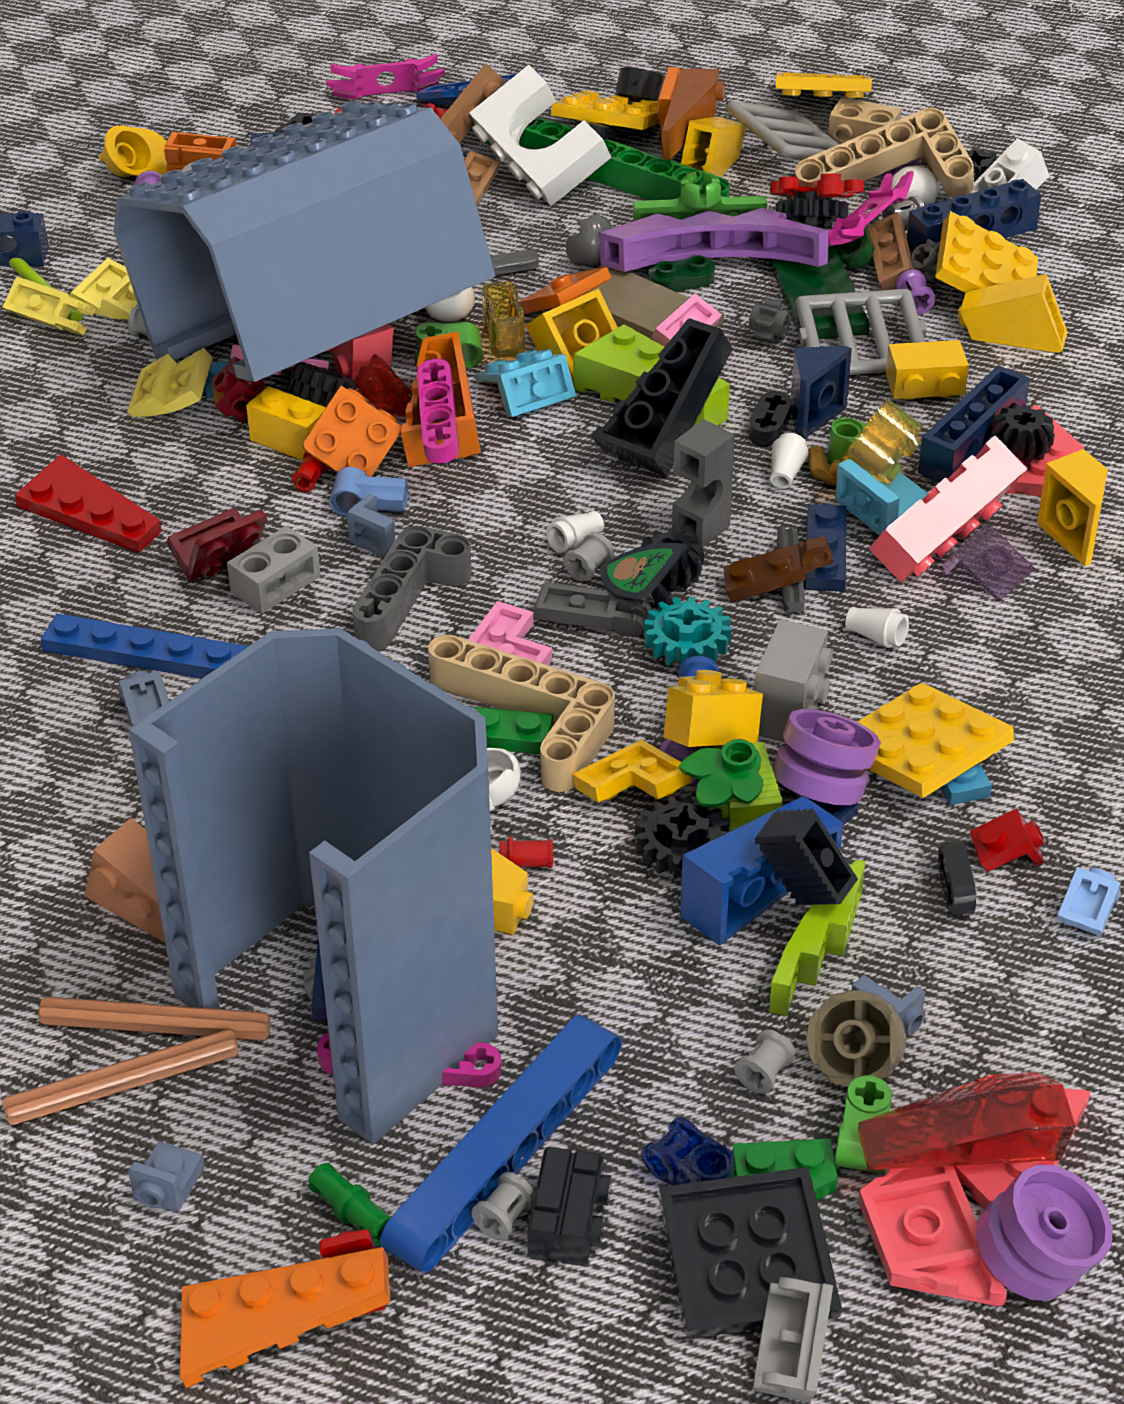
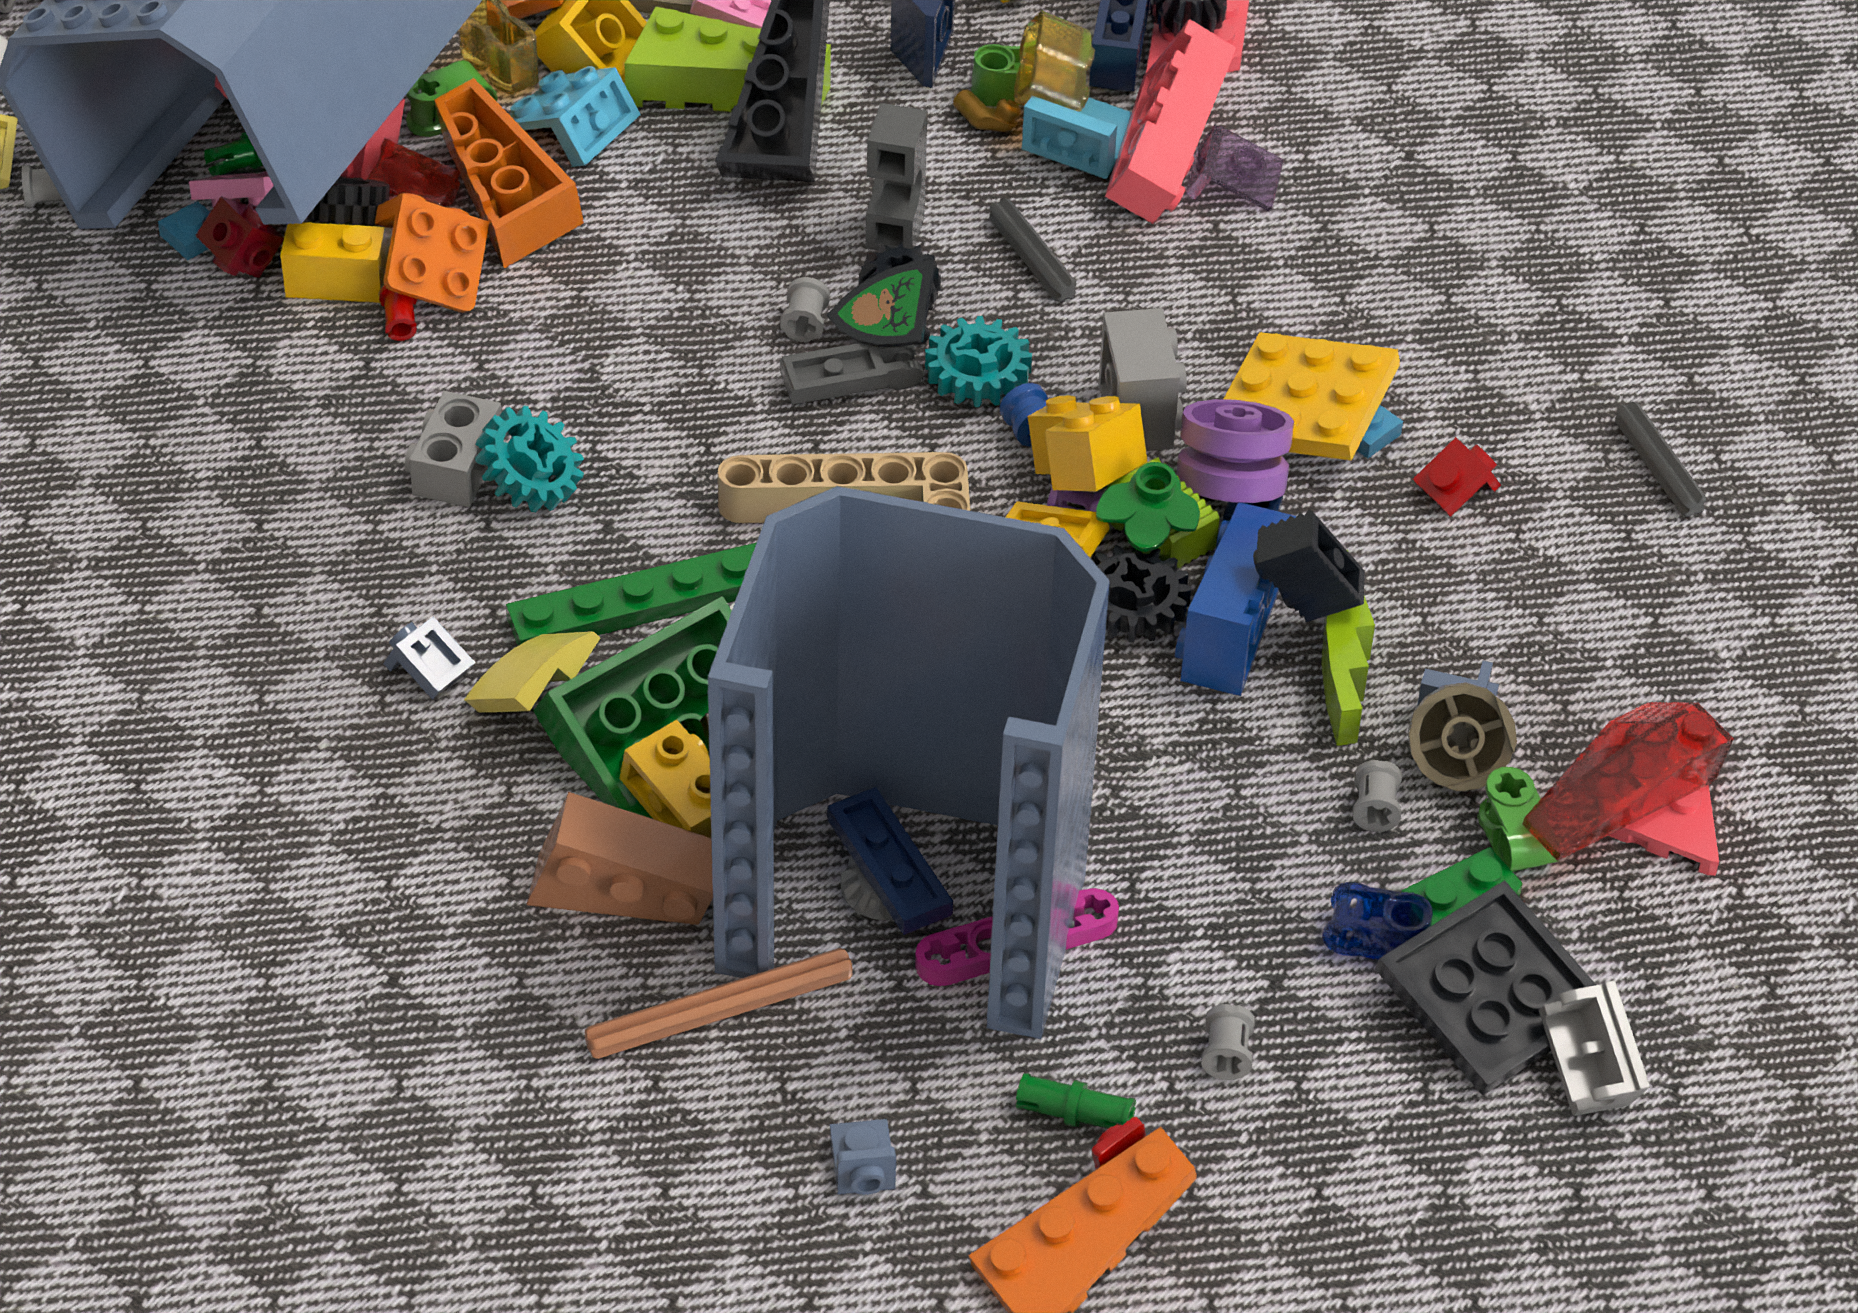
camera: 30 degrees left, 5 degrees up
nougat axle [2,1029,238,1125] -> none
red wing [14,455,162,553] -> none
blue plate [41,613,249,679] -> none
light yellow slope [127,348,213,417] -> none
dark red bracket [166,507,267,581] -> none
medium blue piece [329,467,408,517] -> none
sand blue bracket [347,494,395,557] -> none
dark grey beam [353,526,472,652] -> none
blue beam [380,1014,622,1273] -> none
dark pink beam [417,359,459,463] -> none
bright pink plate [468,601,552,665] -> none
black brick [527,1147,612,1266] -> none
white cone [546,511,604,553] -> none
reddish brown hinge [723,536,834,602] -> none
black beam [749,391,792,447] -> none
white cone [770,433,809,489] -> none
dark blue plate [805,504,846,592] -> none
white cone [845,607,909,648] -> none
coral wing [858,1134,1007,1306] -> none
black beam [938,841,976,915] -> none
medium lavender wheel [976,1164,1113,1301] -> none
yellow slope [1037,449,1108,566] -> none
light blue bracket [1058,867,1121,936] -> none
none -> teal gear [475,405,584,513]

